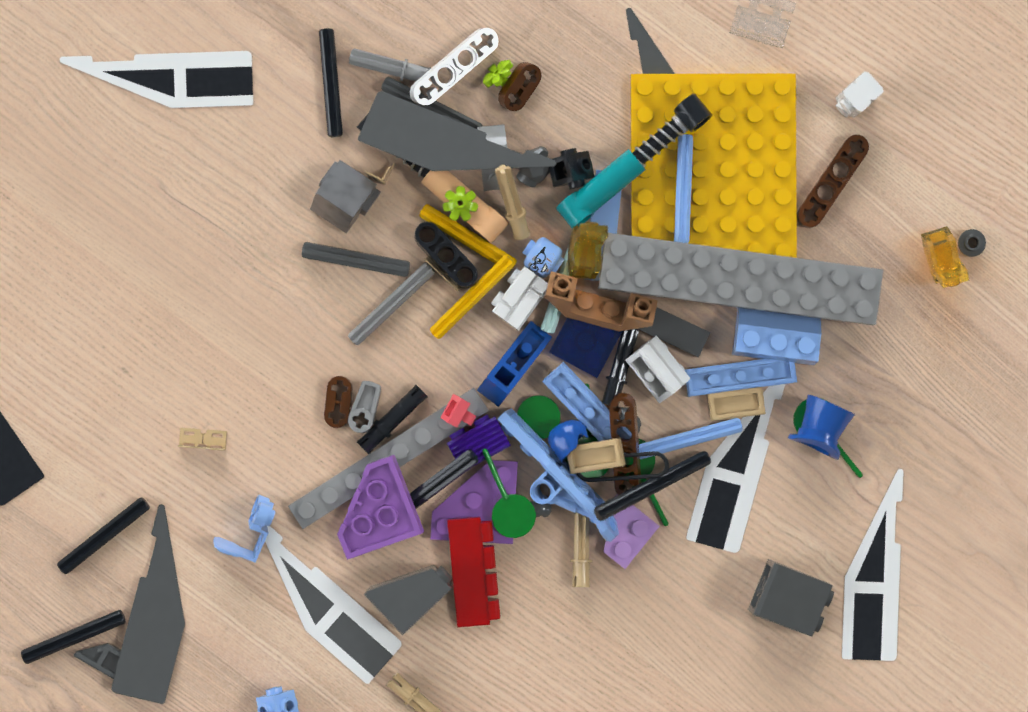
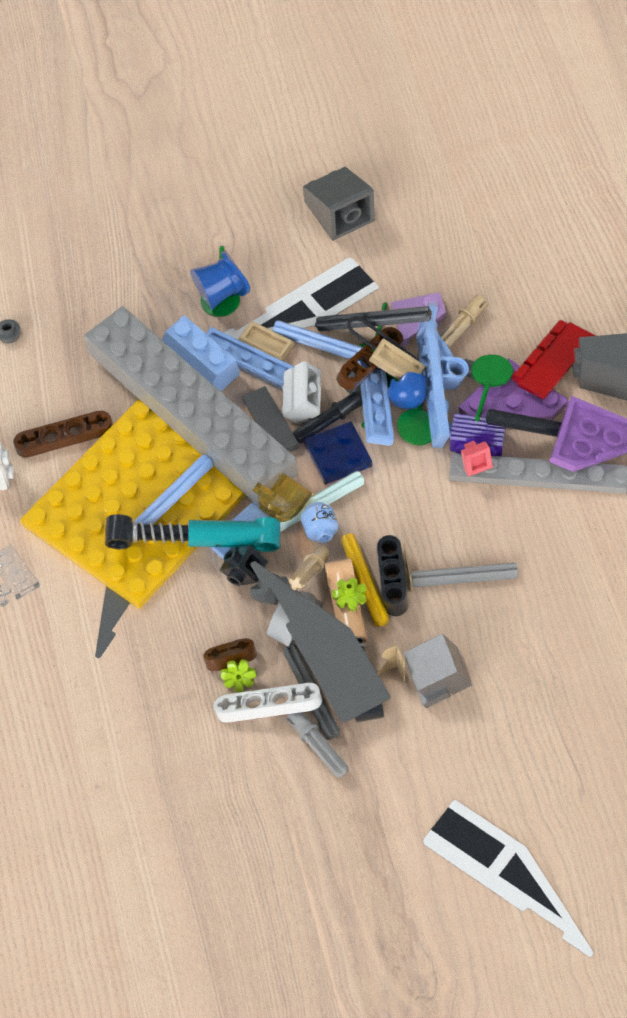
camera: 135 degrees left, 30 degrees down
dark grey axle [302,242,410,277] -> none
black axle [319,28,343,137] -> none
reddish brown beam [324,376,352,428] -> none
light grey piece [348,381,381,433] -> none
black pin [357,384,428,454] -> none
yellow axle [430,255,515,339] -> none
blue slope [477,321,553,407] -> none
white brick [491,266,548,331] -> none
medium nougat slope [545,271,658,331] -> none
white sticker [842,469,904,661] -> none
clear yellow brick [921,226,969,288] -> none

